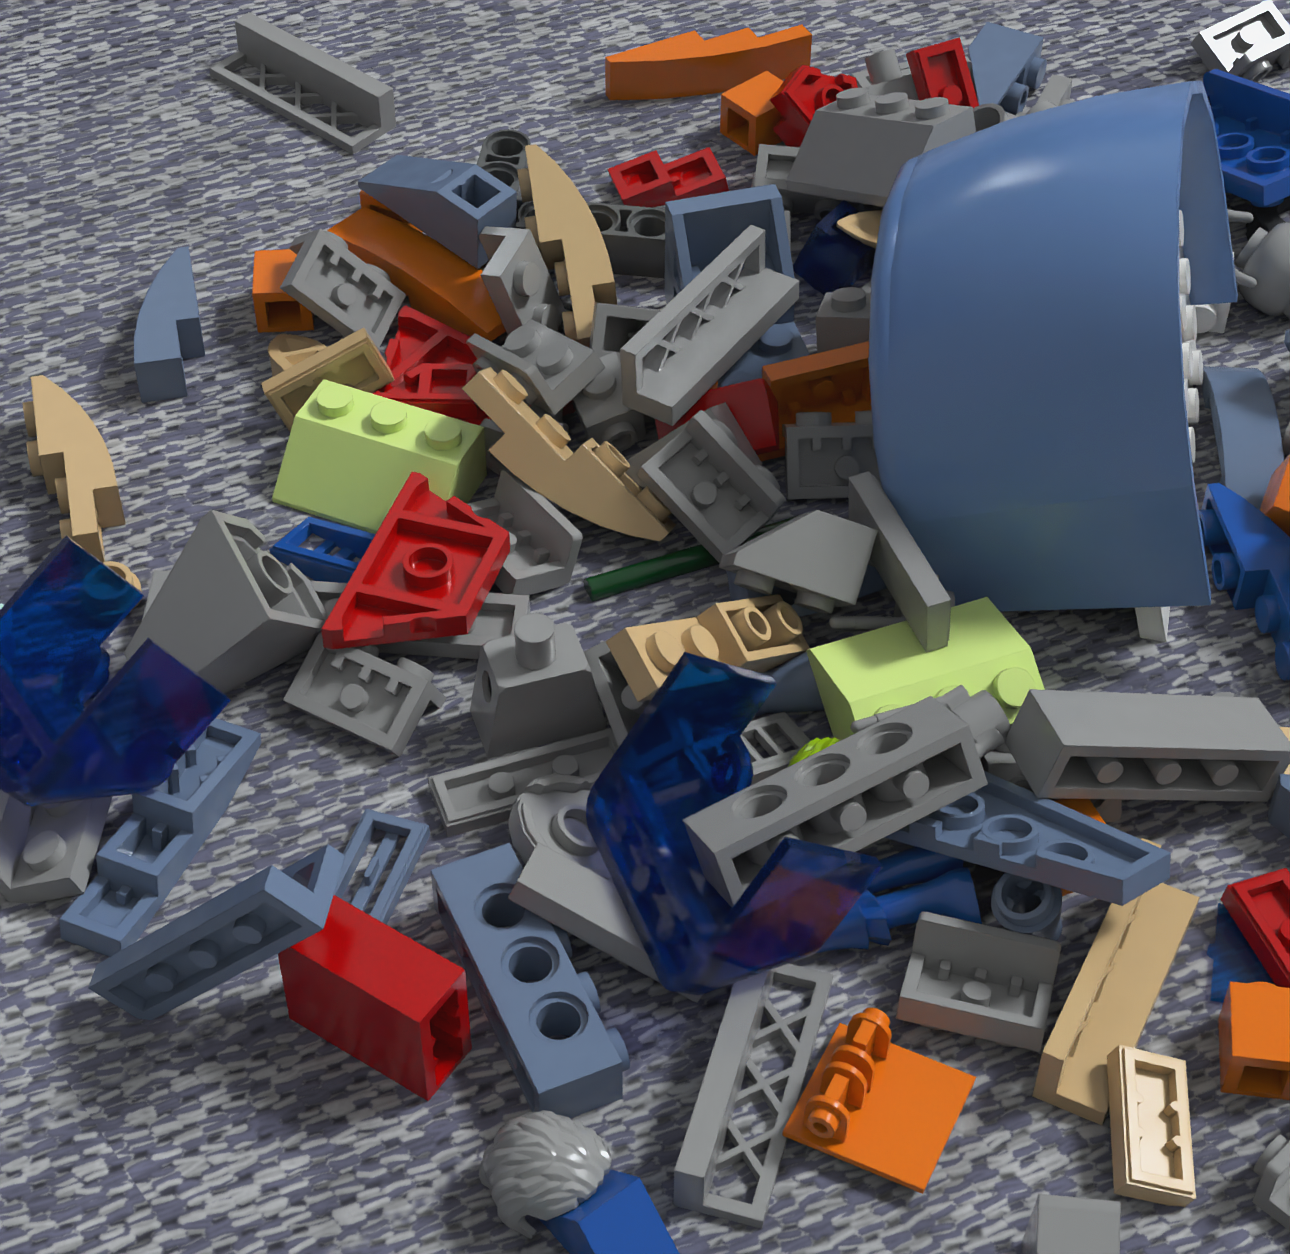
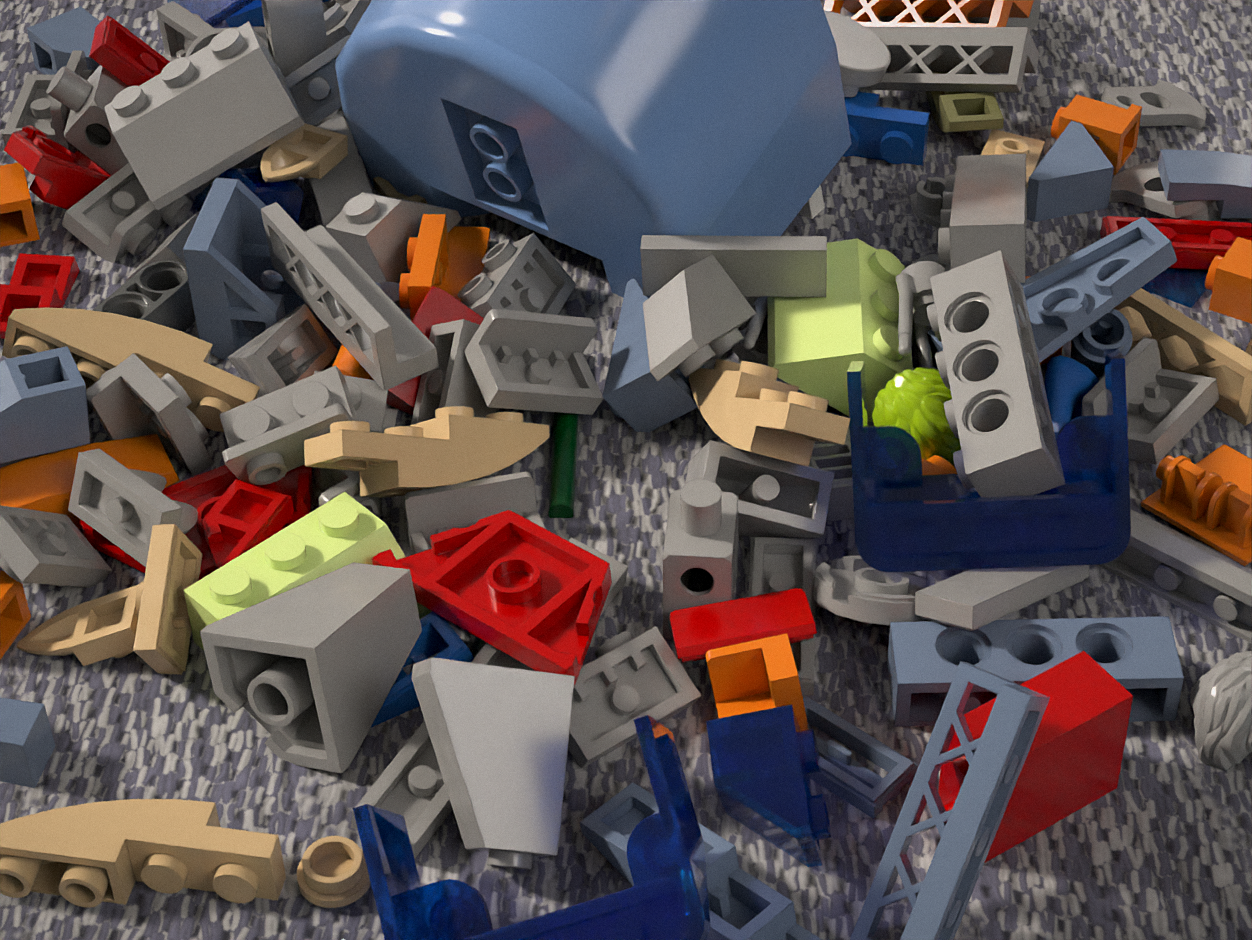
camera: 65 degrees left, 5 degrees down
none -> light grey tile [68,448,198,567]
none -> light grey slope [200,563,422,773]
none -> red slope [670,588,817,664]
none -> orange panel [705,633,809,748]
none -> clear blue slope [706,705,832,867]

